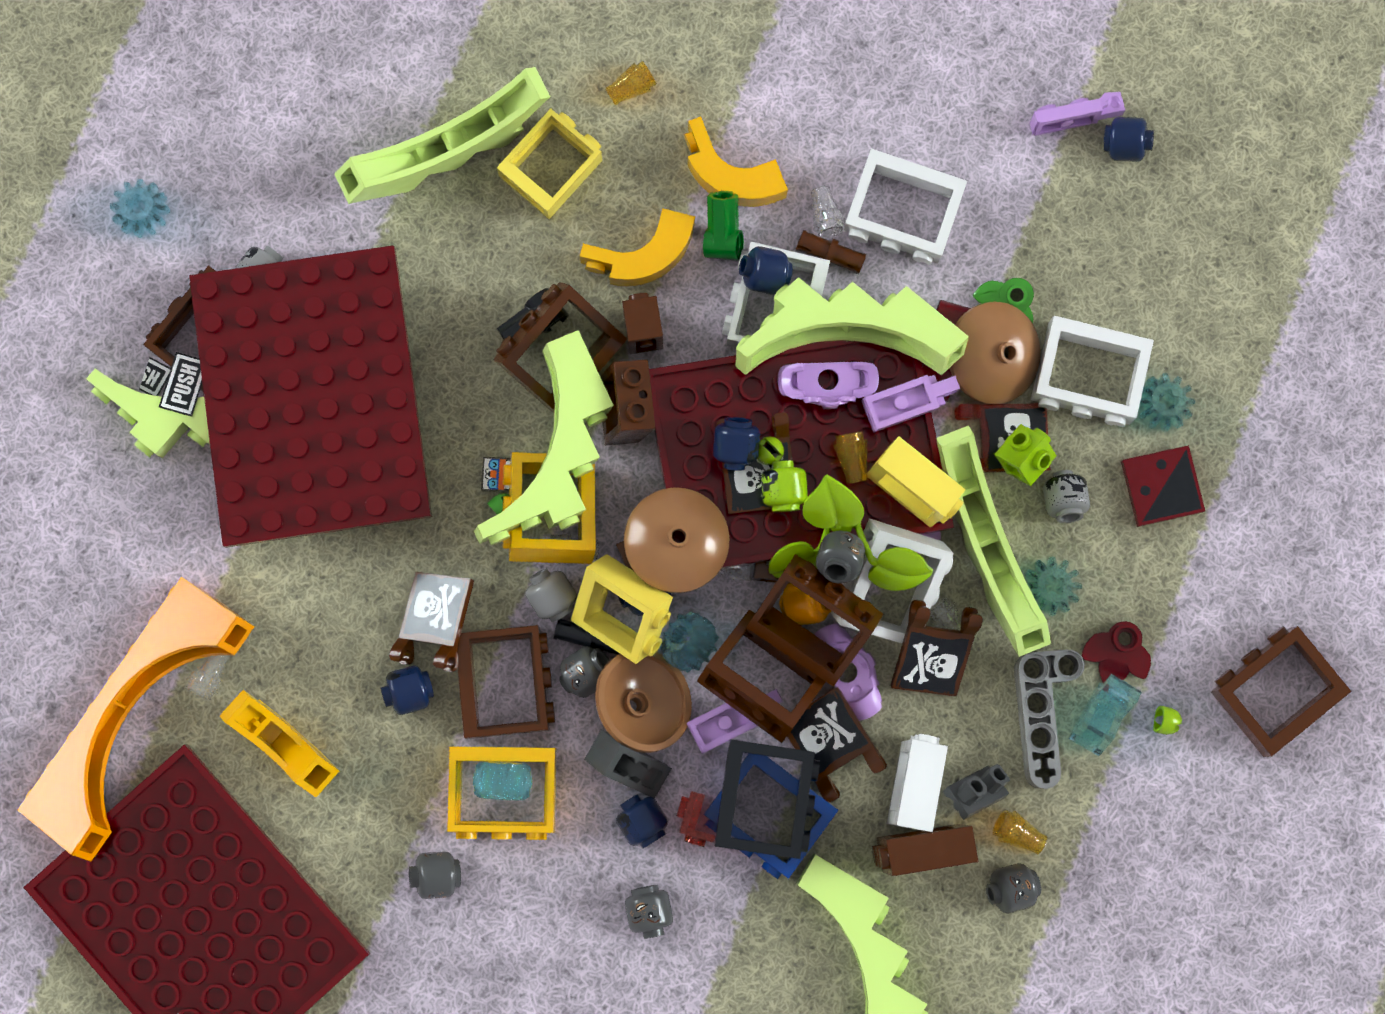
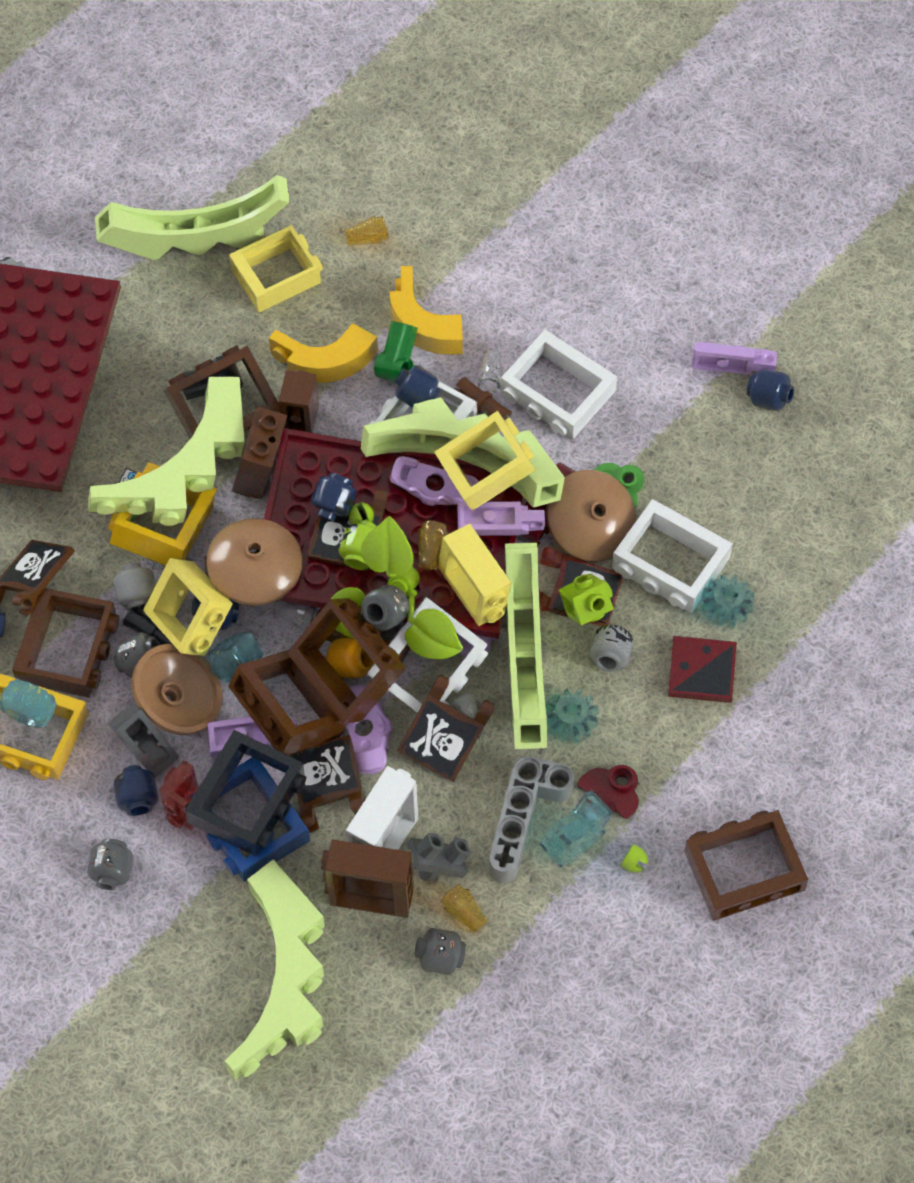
camera: 25 degrees right, 20 degrees down
none -> light yellow window [434,411,536,511]

